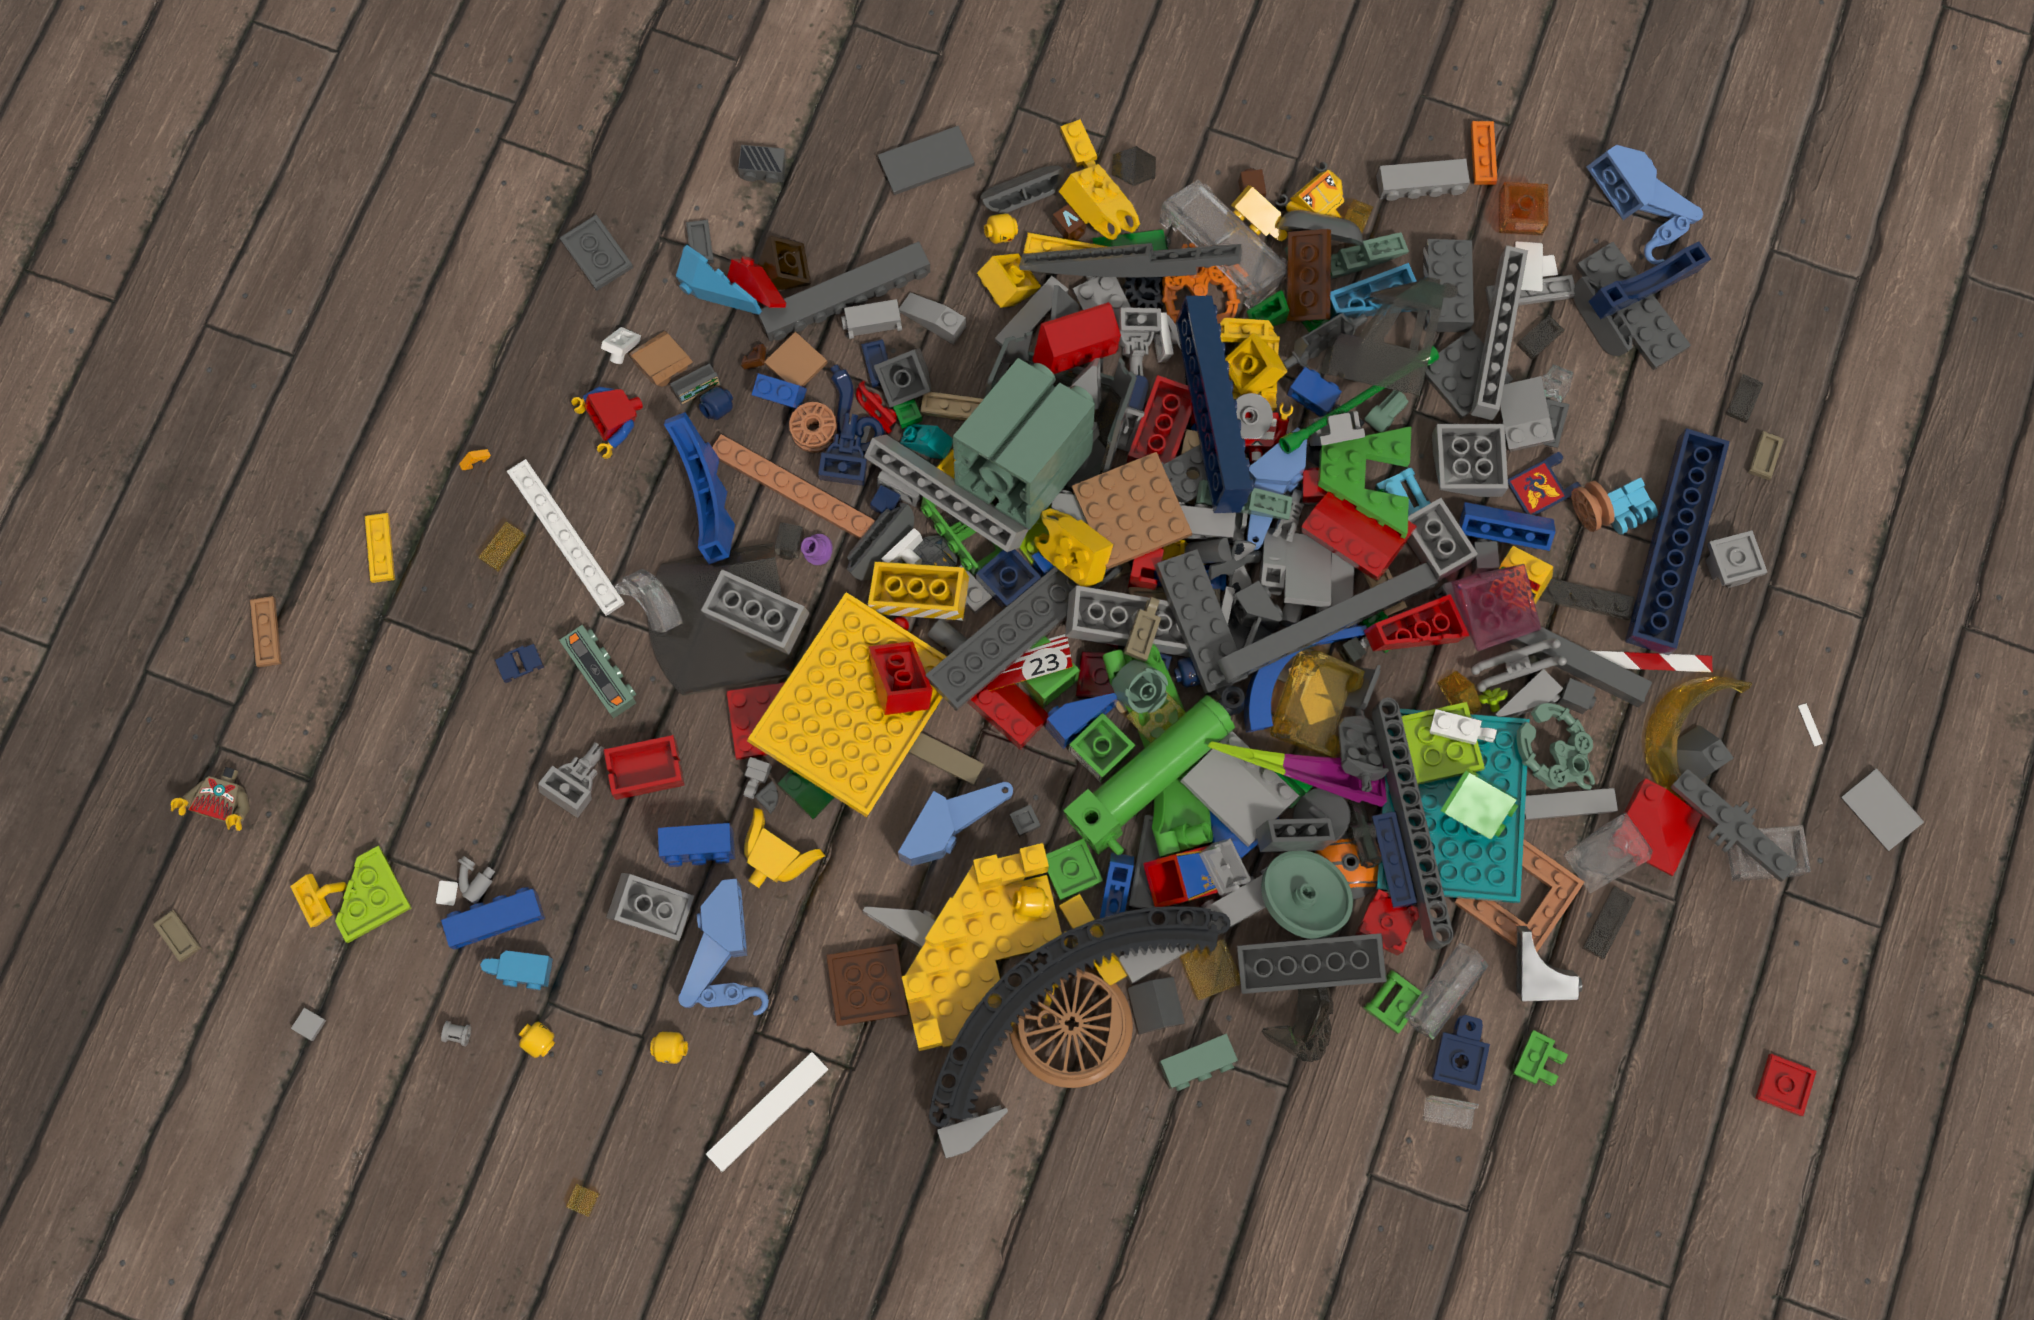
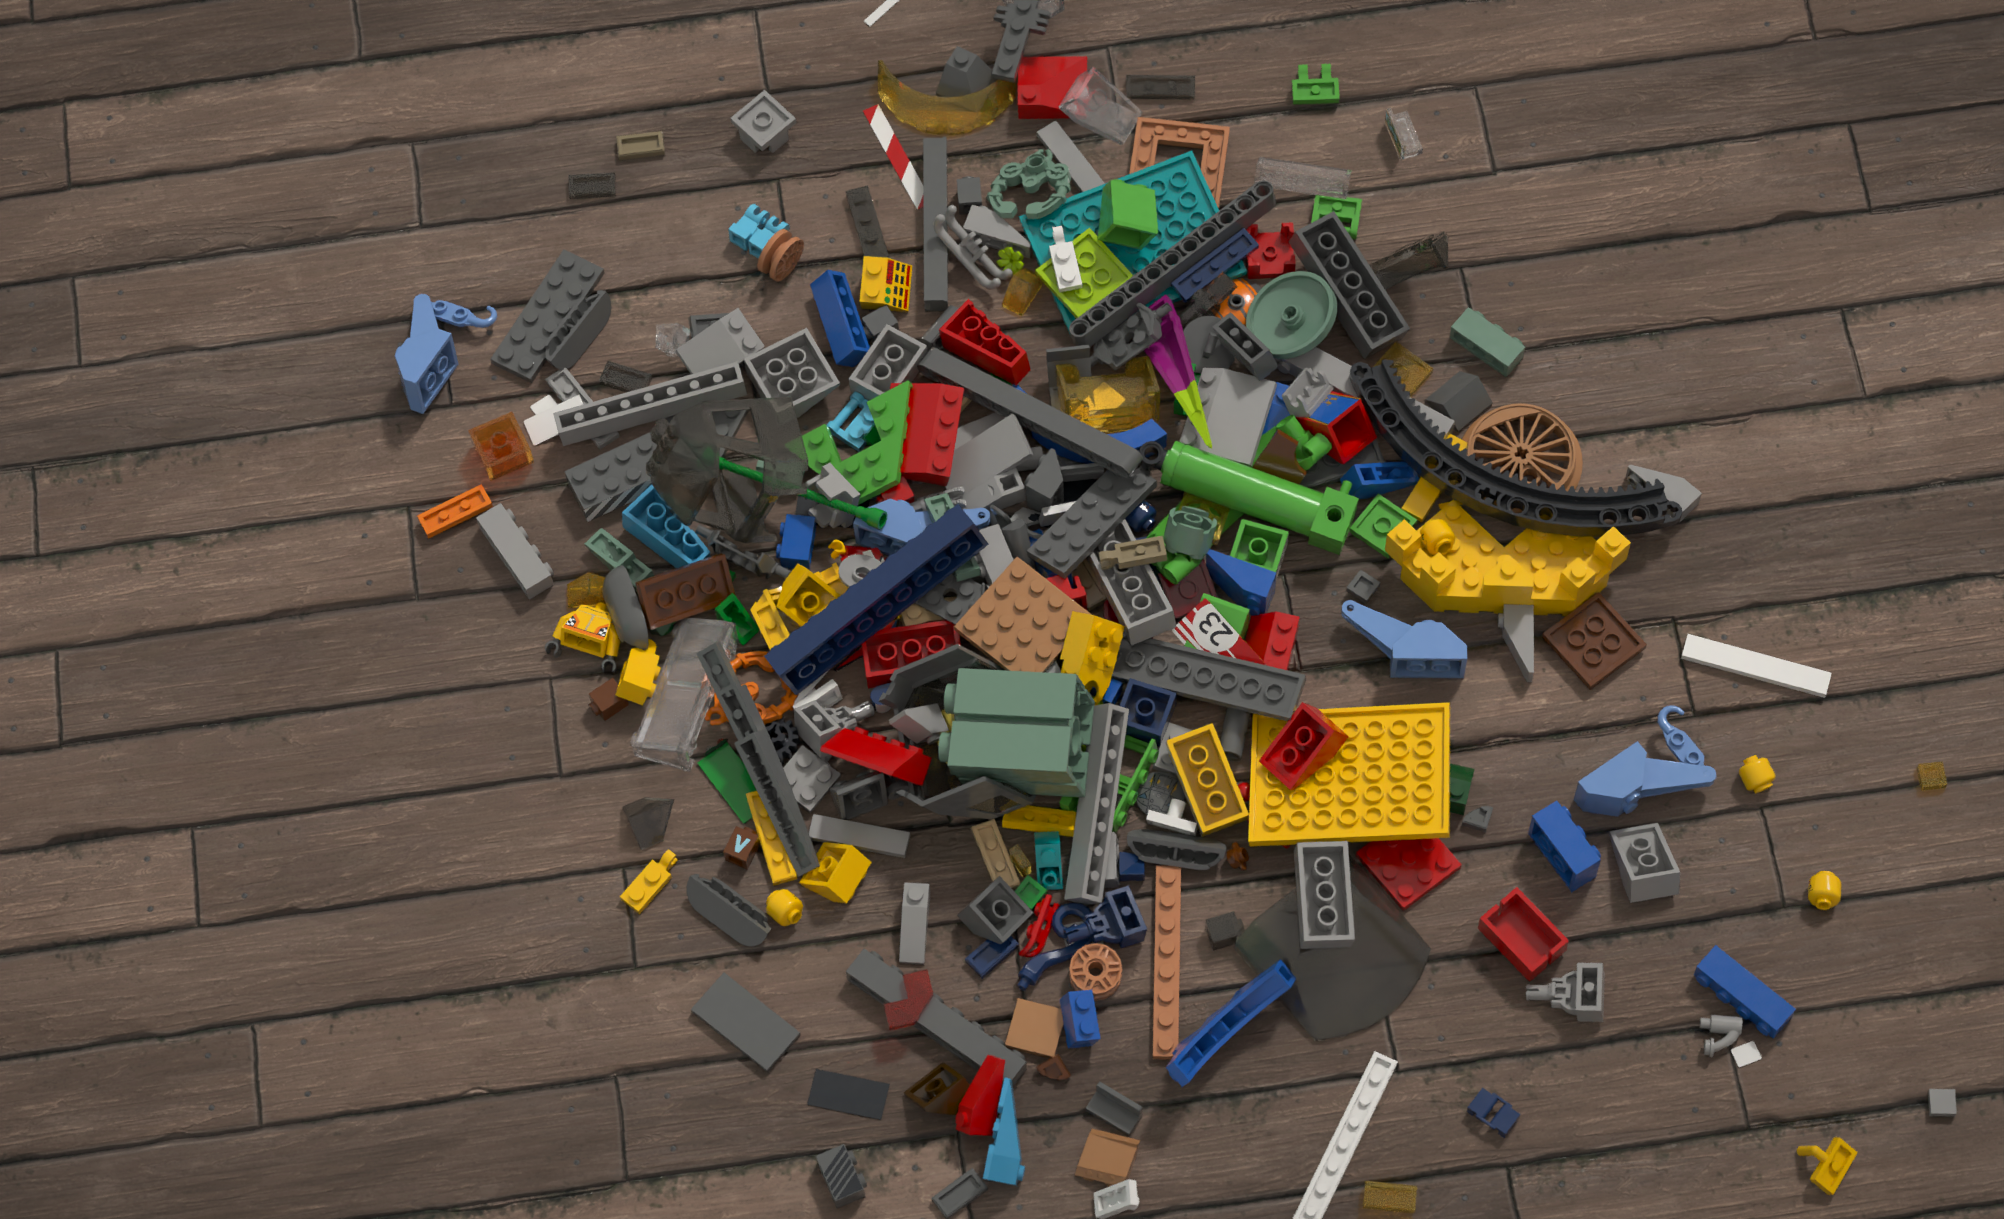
camera: 110 degrees left, 10 degrees down
lime plate [335,846,412,943] -> none
light grey bush [441,1021,471,1046] -> none
dark azure hinge [480,950,553,990] -> none
brick [559,625,636,719] -> none
red torso [571,387,643,459] -> none
clear arch [615,569,683,633] -> none
dark blue head [699,387,733,420] -> none
light grey piece [743,757,772,799] -> none
yellow torso [744,808,825,888] -> none
medium lavender piece [801,534,833,565] -> none
light grey brick [841,299,902,339] -> none
dark tan tile [908,733,984,786] -> none
yellow brick [1059,164,1140,240] -> none
pearl dark grey piece [1337,637,1370,665] -> none
dark blue plate [1432,1015,1490,1091] -> none
clear pink slope [1451,564,1541,651] -> none
flag [1508,452,1581,516] -> none
arch [1516,926,1582,1001] -> none
dark blue arch [1588,241,1711,320] -> none
dark blue brick [1625,428,1730,656] -> none
none -> black sticker [807,1069,890,1120]
none -> clear red tile [884,969,933,1031]
none -> clear yellow tile [1009,844,1031,877]
none -> reddish brown plate [1227,842,1249,871]
none -> reddish brown tile [1252,429,1306,484]

